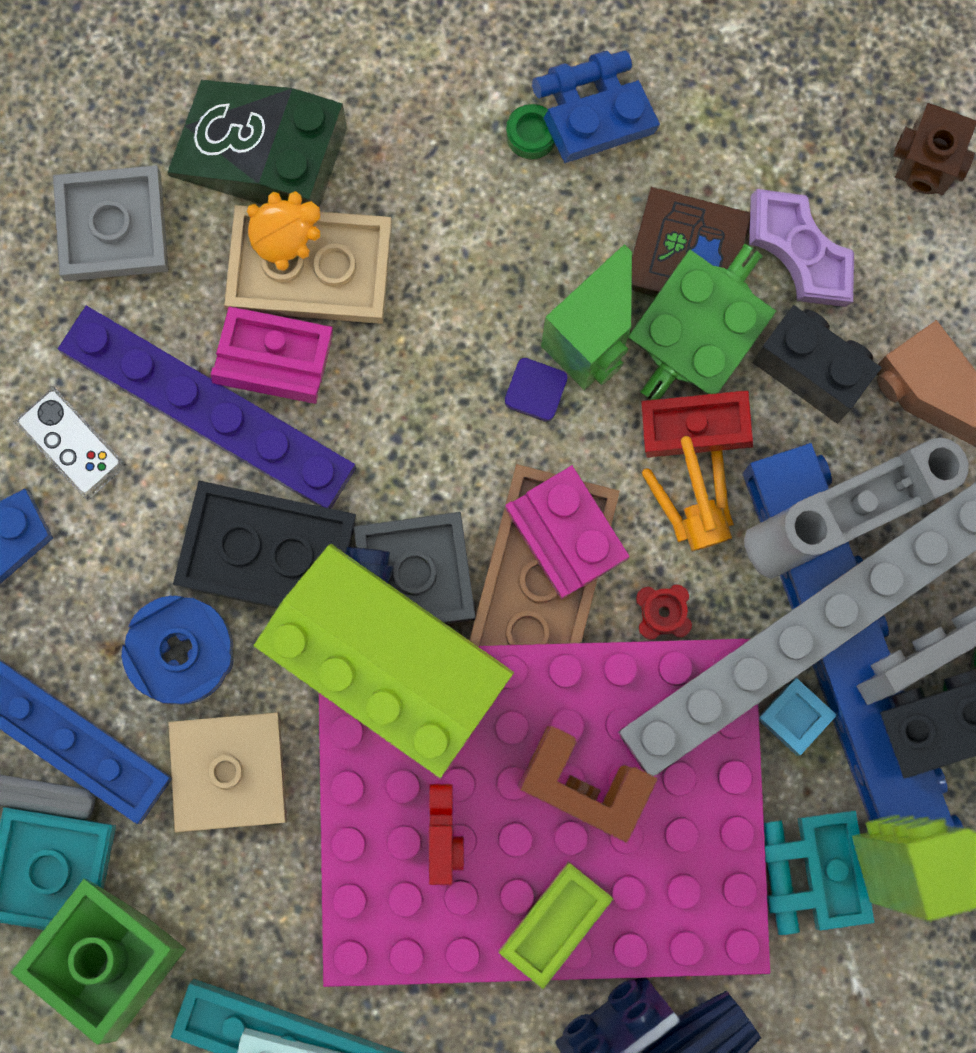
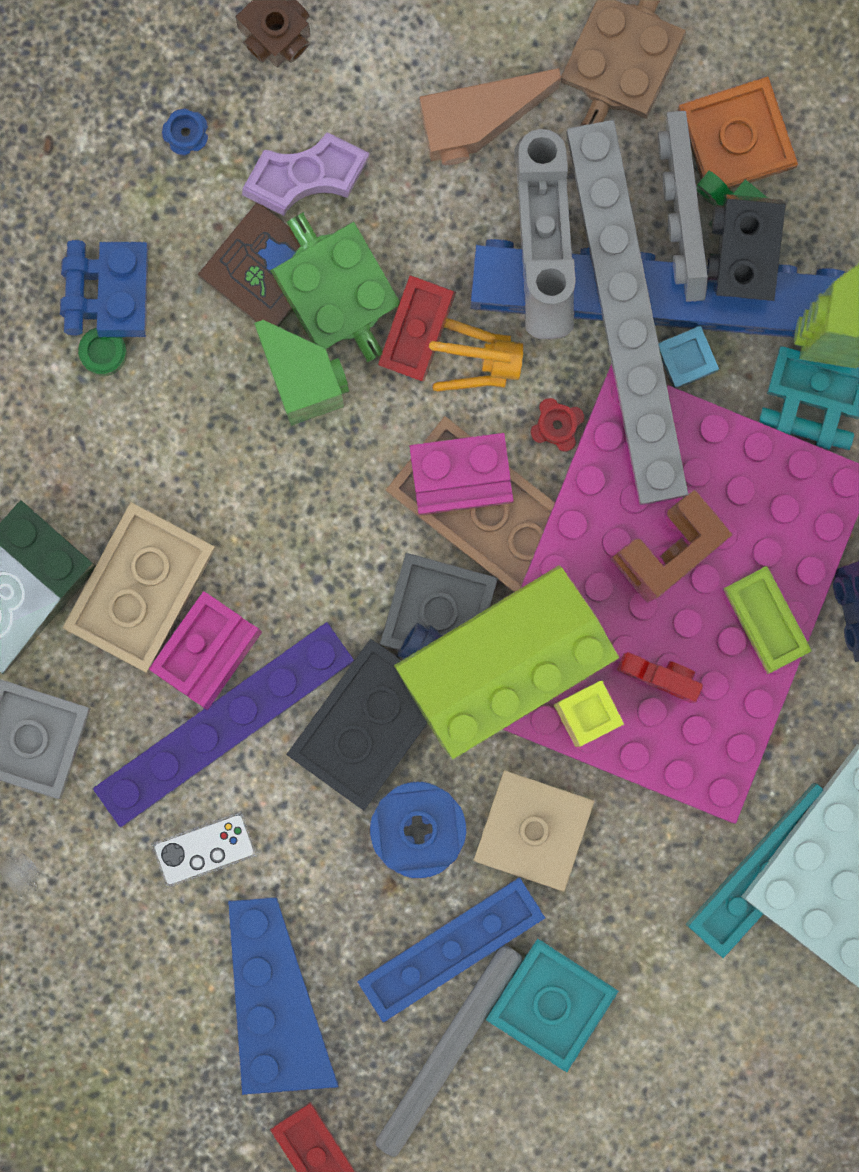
camera: 65 degrees left, 5 degrees up
bright green slope [11,879,186,1045] -> none
light orange piece [247,191,320,271] -> none
dark purple piece [504,358,568,422] -> none
black brick [752,305,882,424] -> none
none -> blue plate [162,109,208,155]
none -> neon yellow brick [553,680,624,747]

